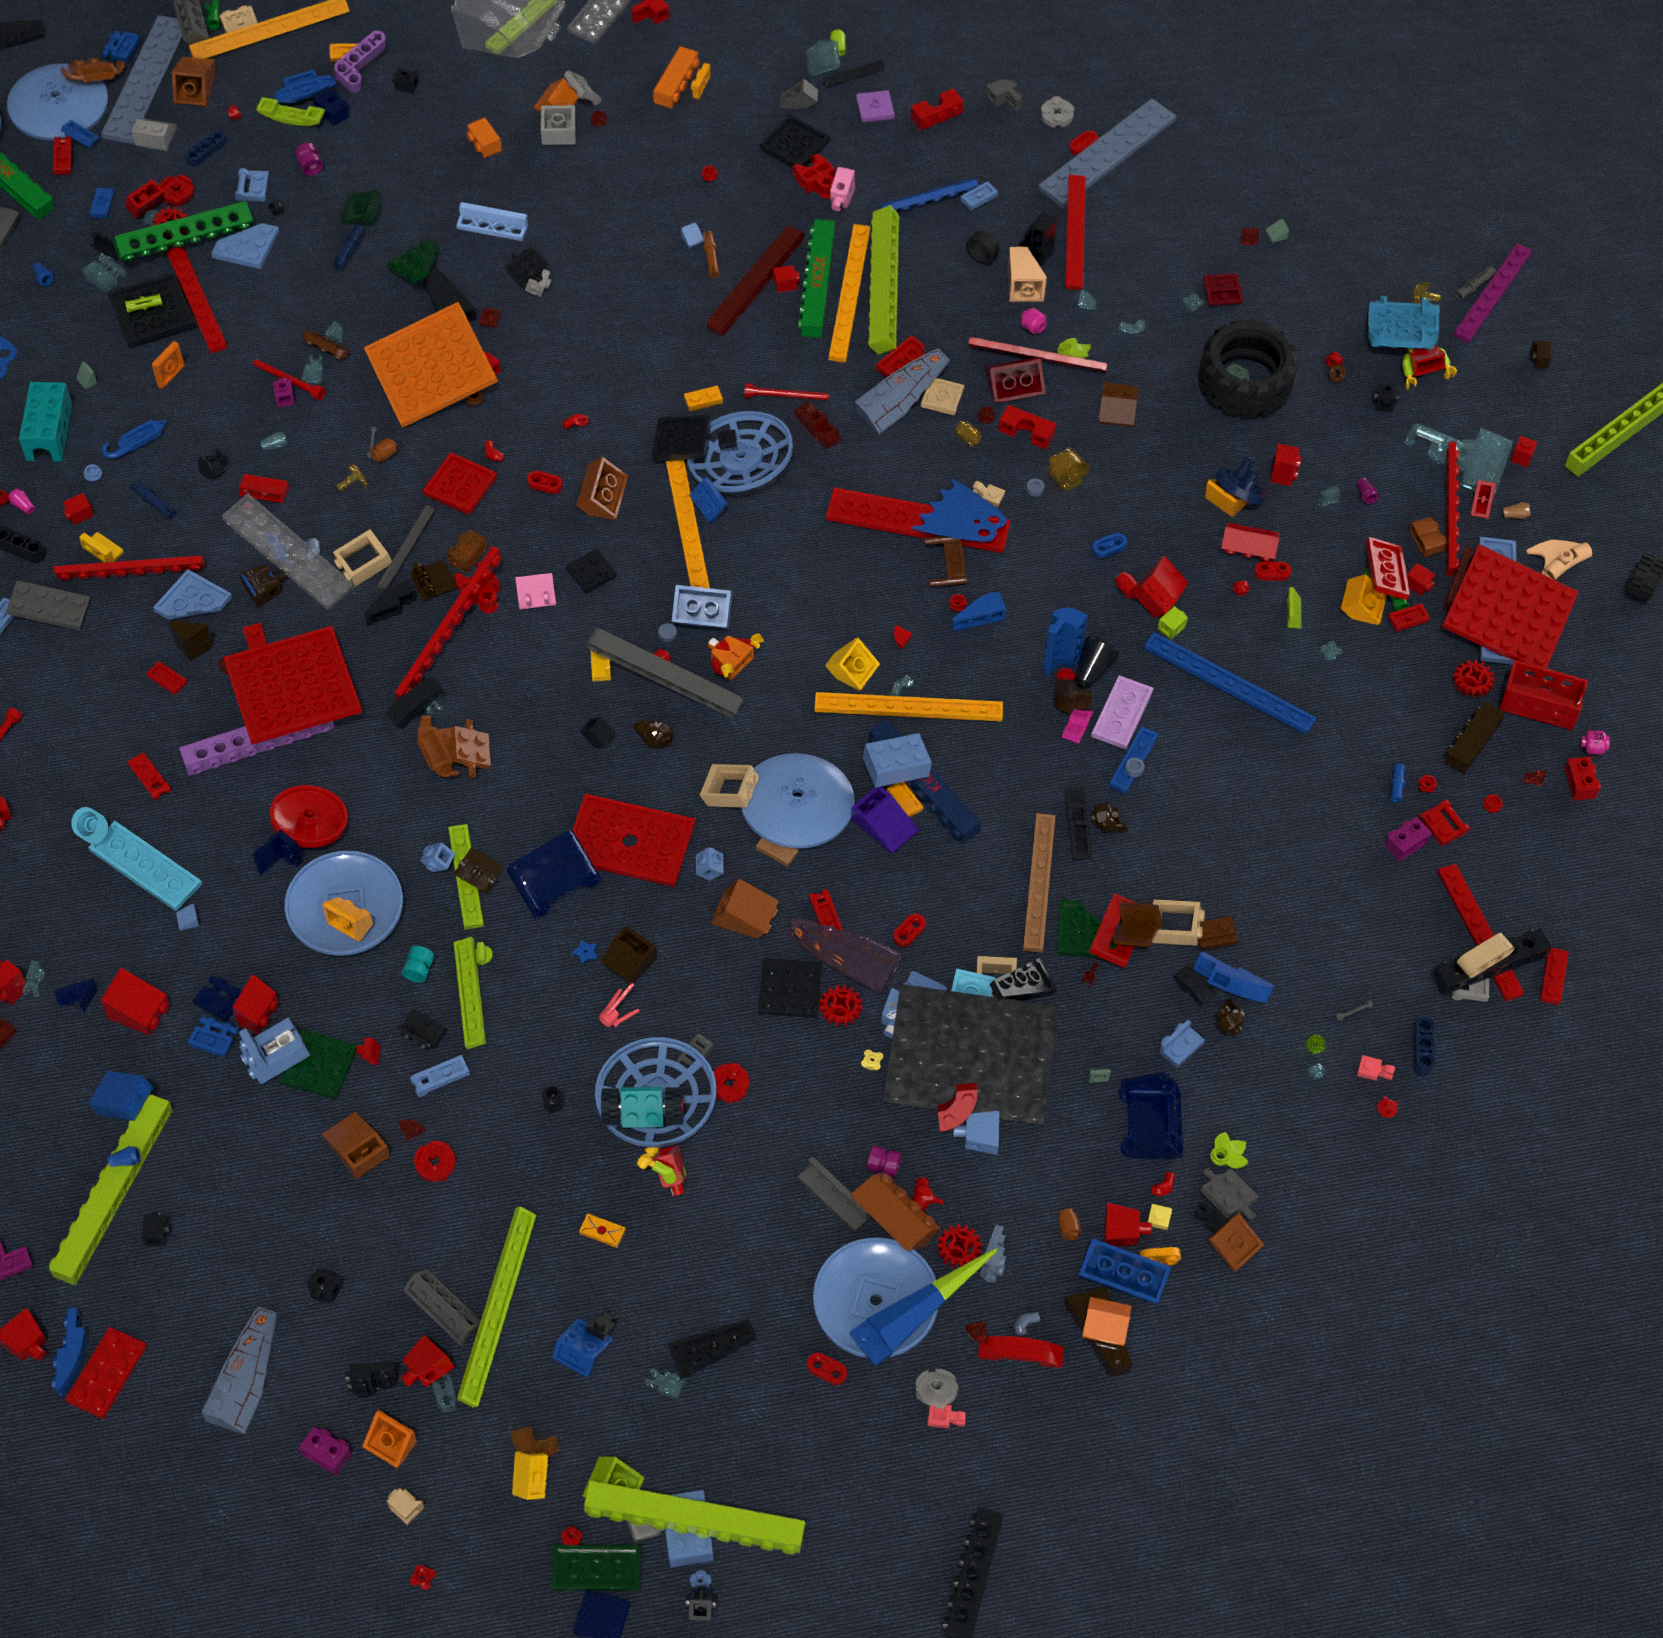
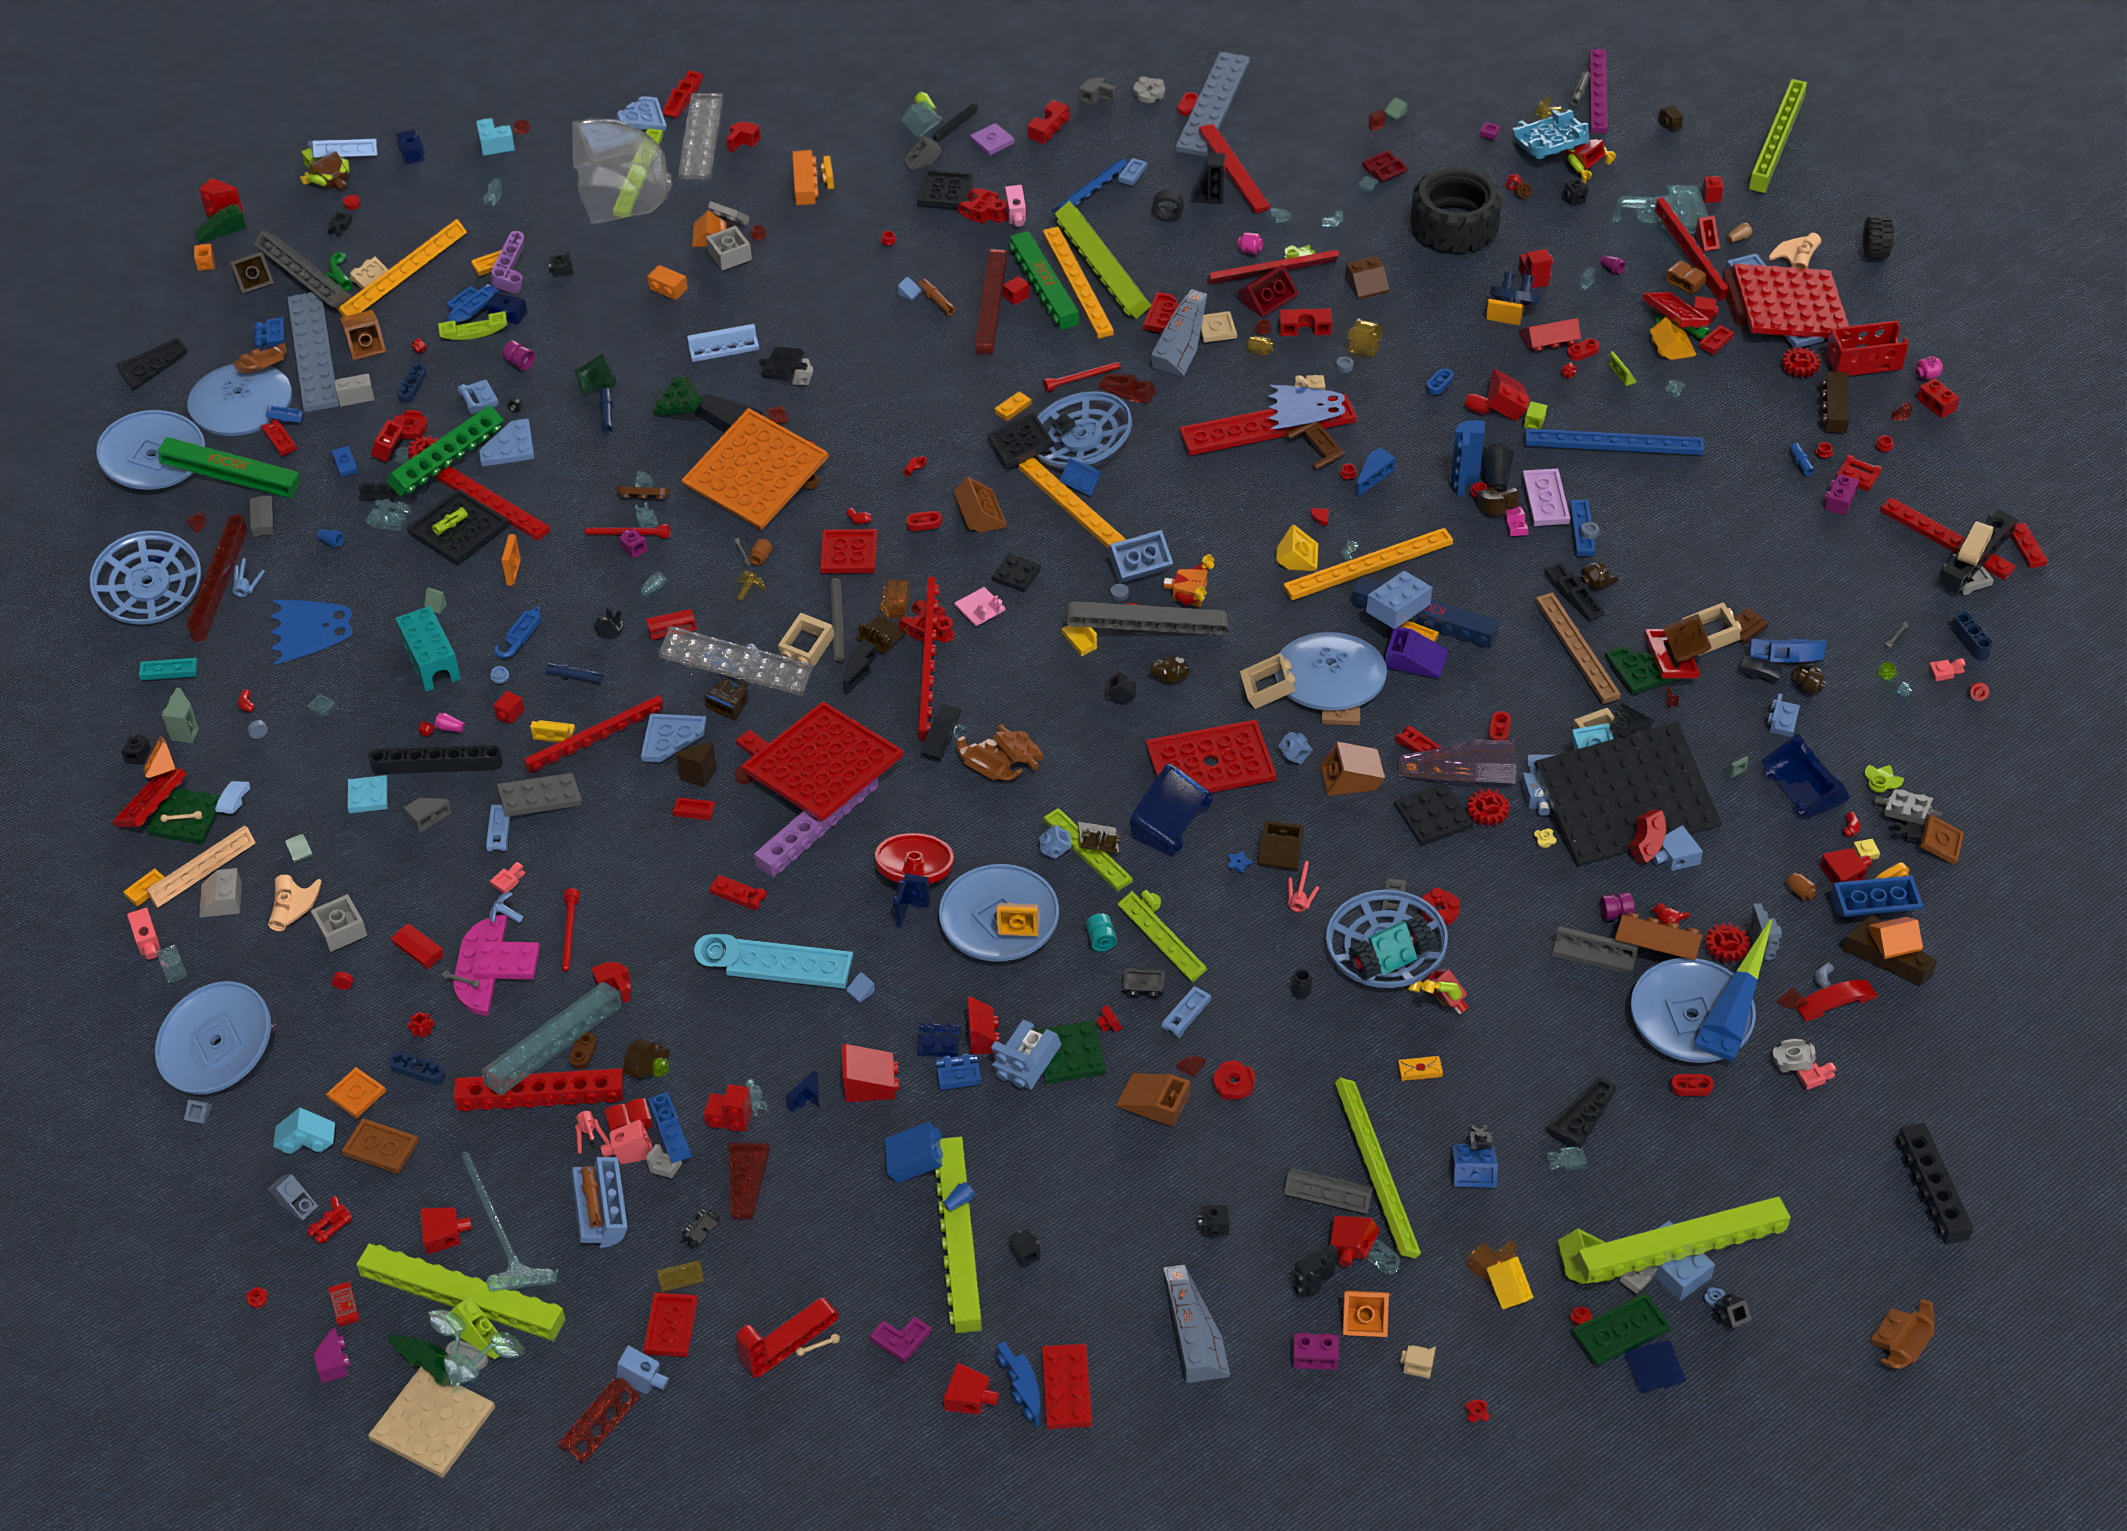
camera: 25 degrees left, 10 degrees down
light nougat slope [1008,247,1046,302] -> none
none -> magenta plate [1480,122,1501,140]

